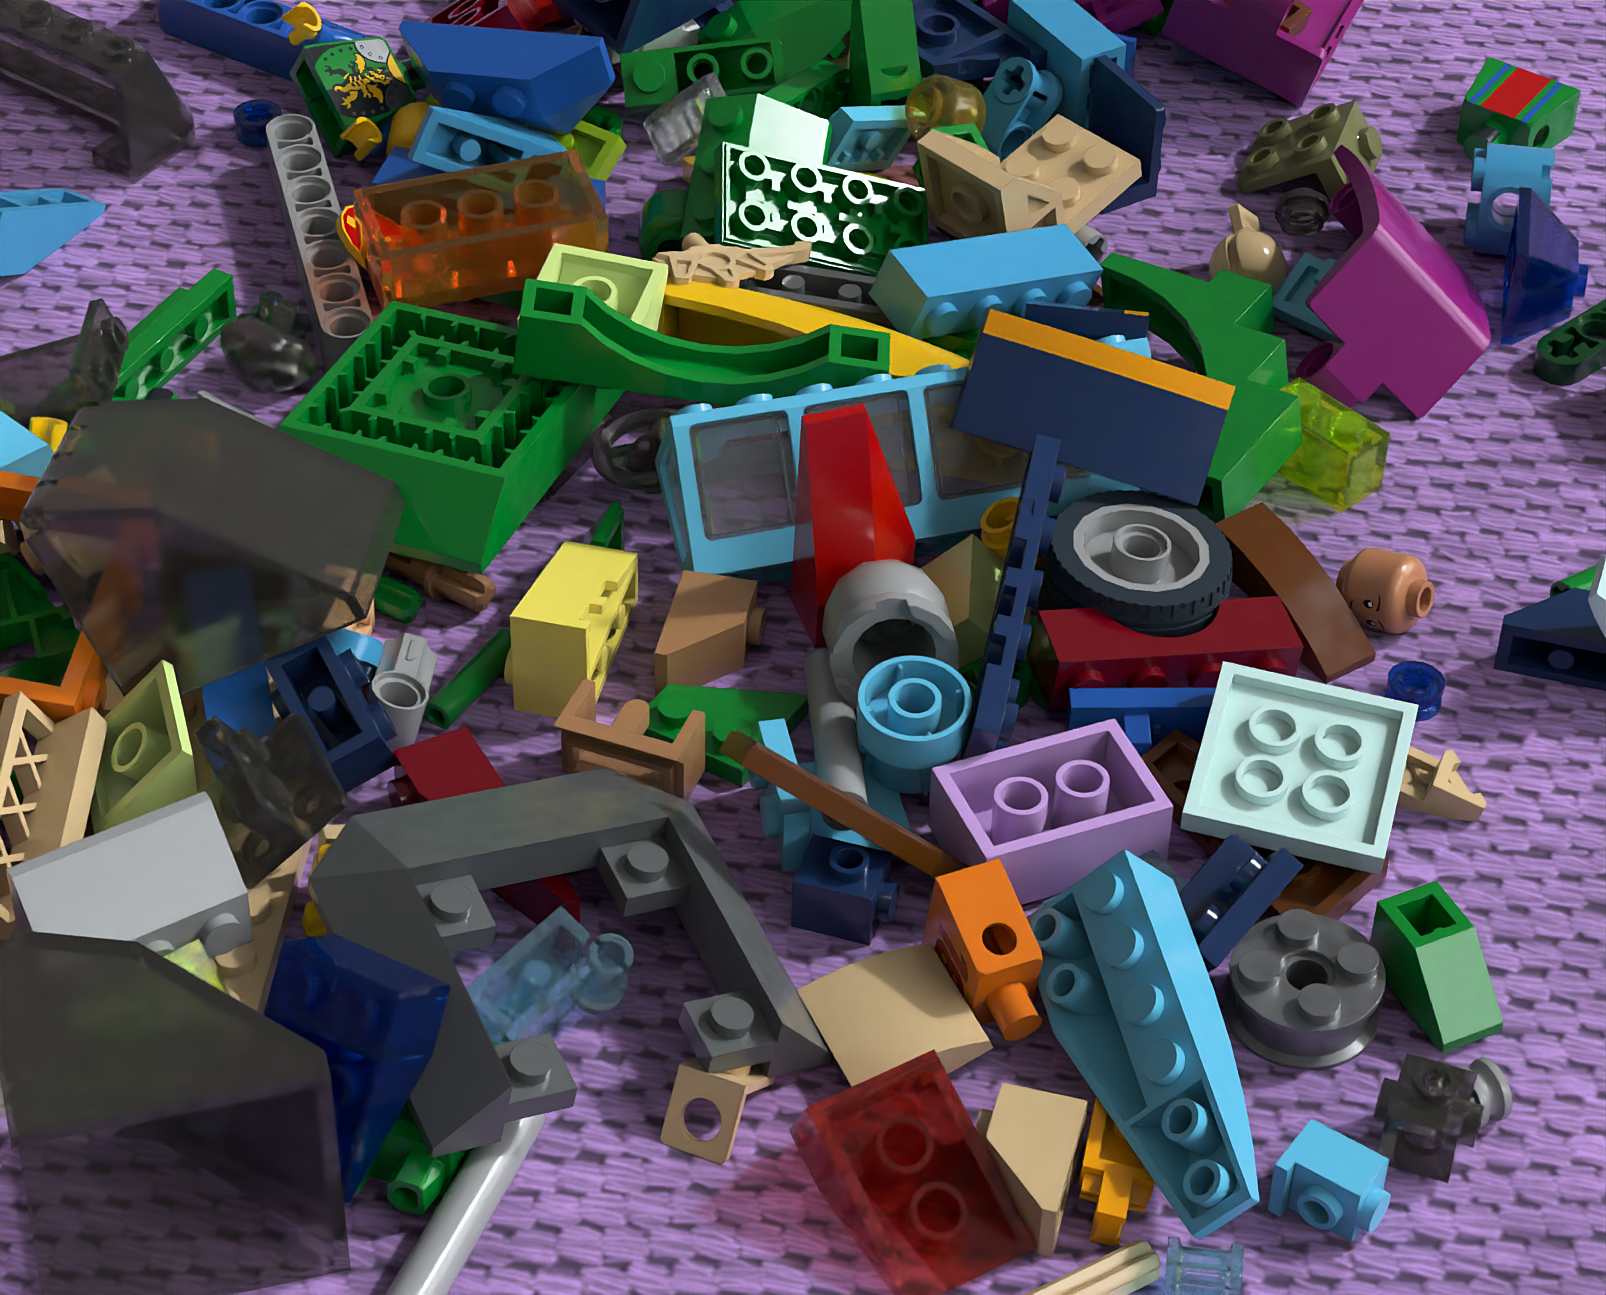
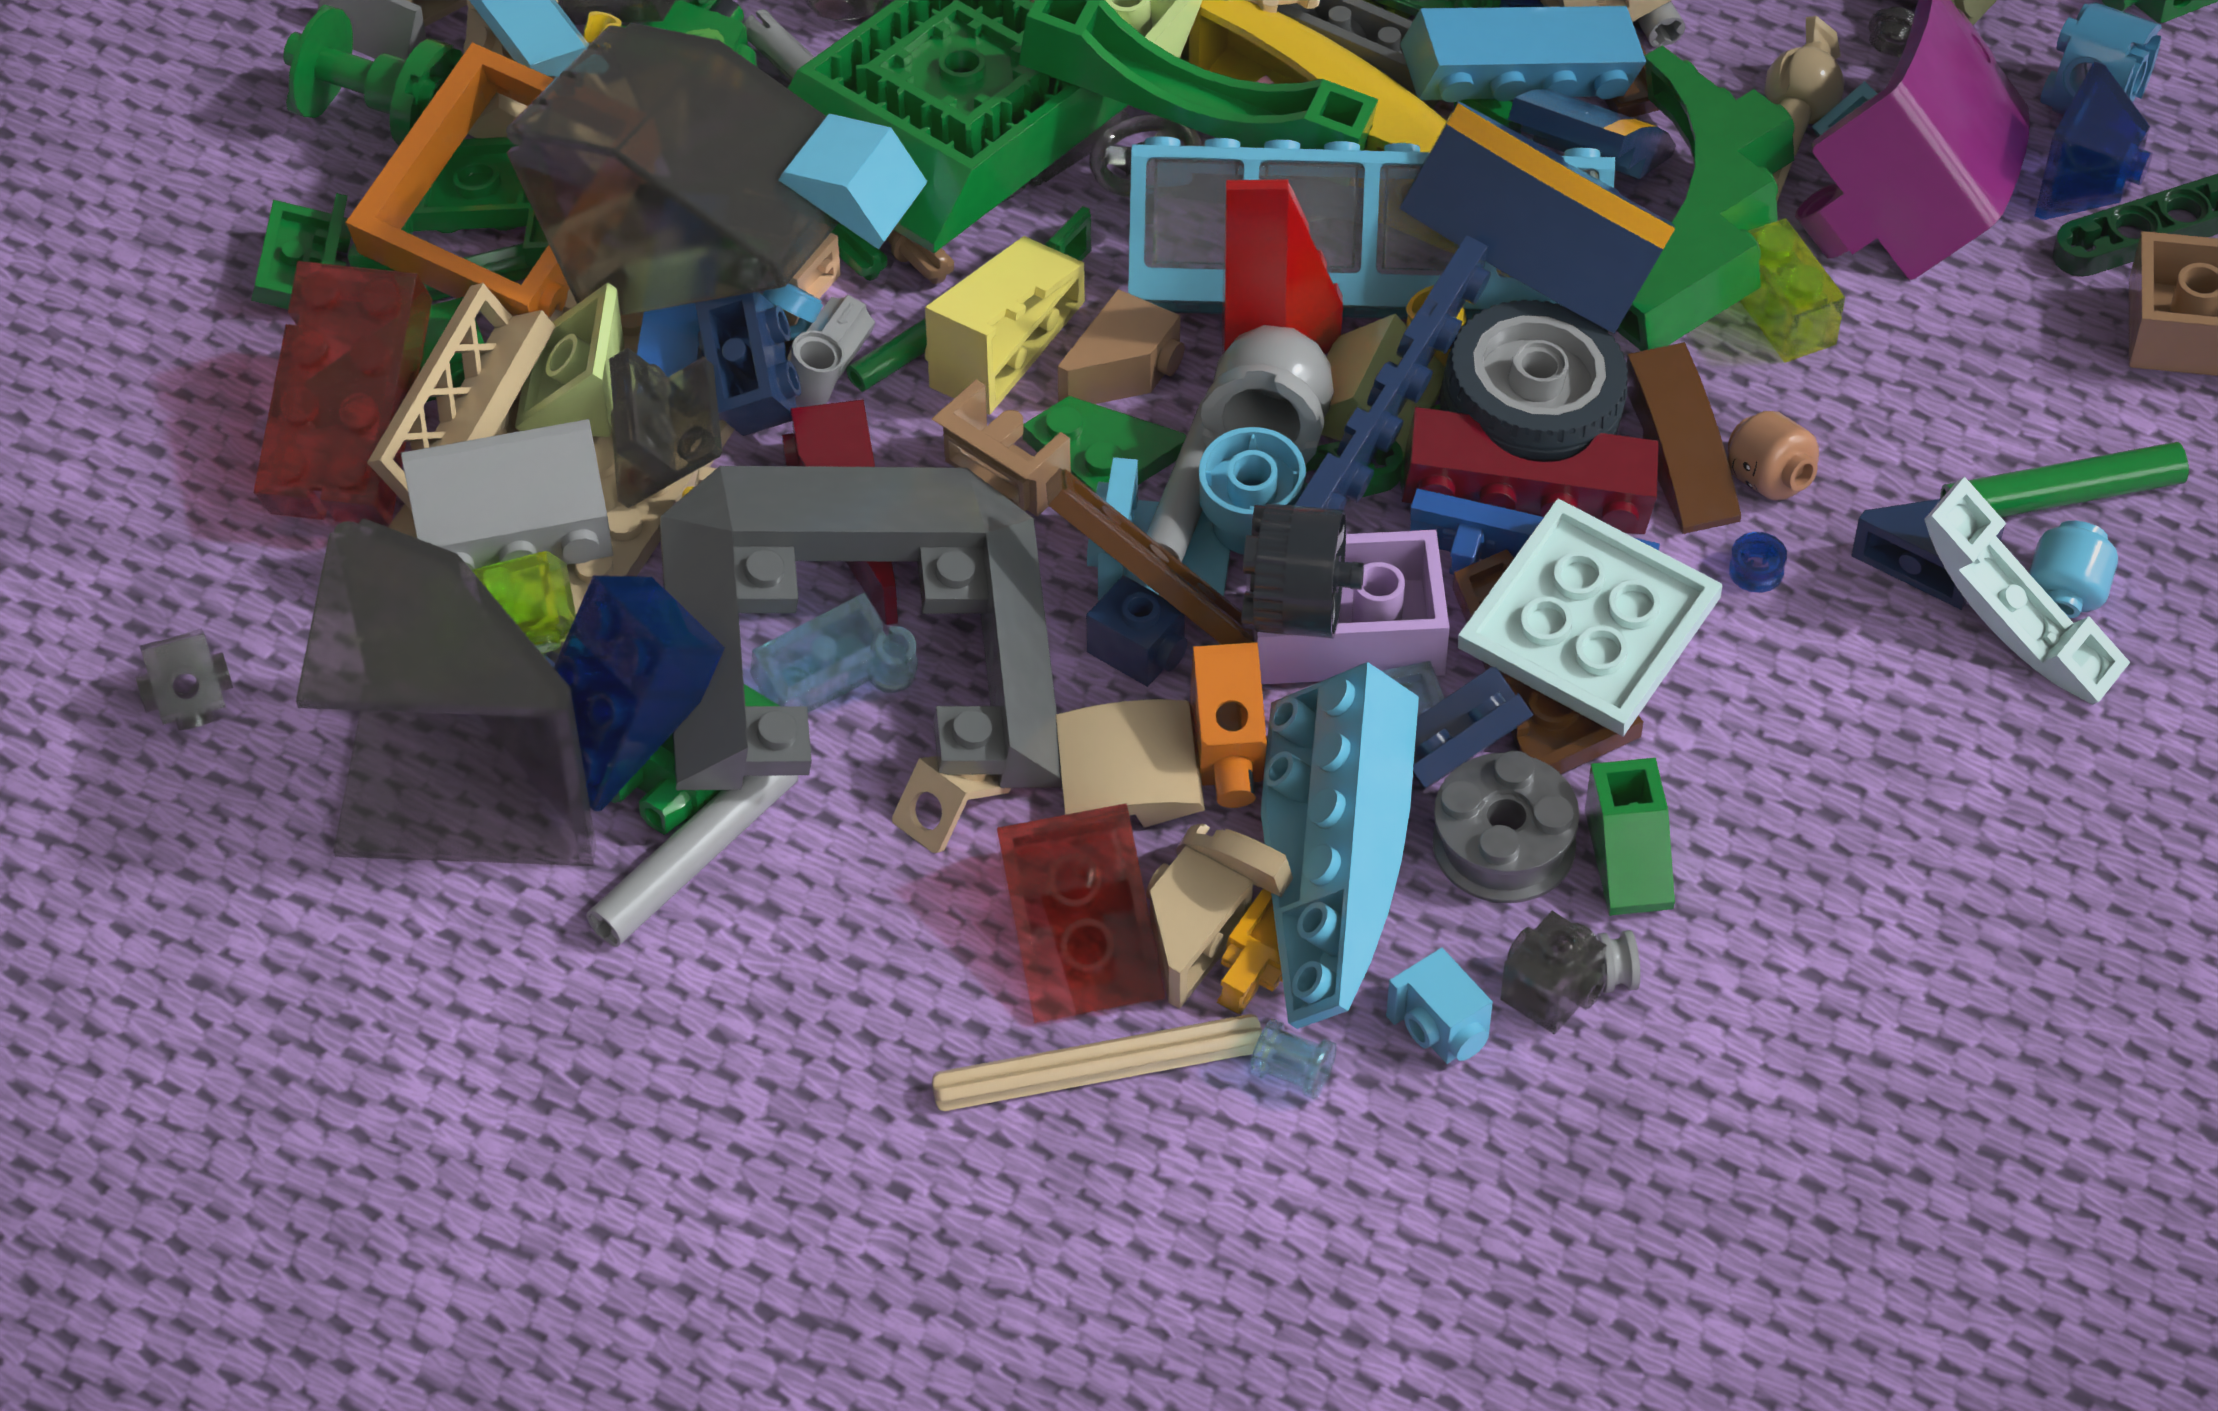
camera: 20 degrees right, 10 degrees up
tan slope [1397,746,1487,821] -> none
none -> medium azure slope [779,114,927,249]
none -> tan tile [1176,824,1293,897]
none -> black piece [1241,503,1364,639]

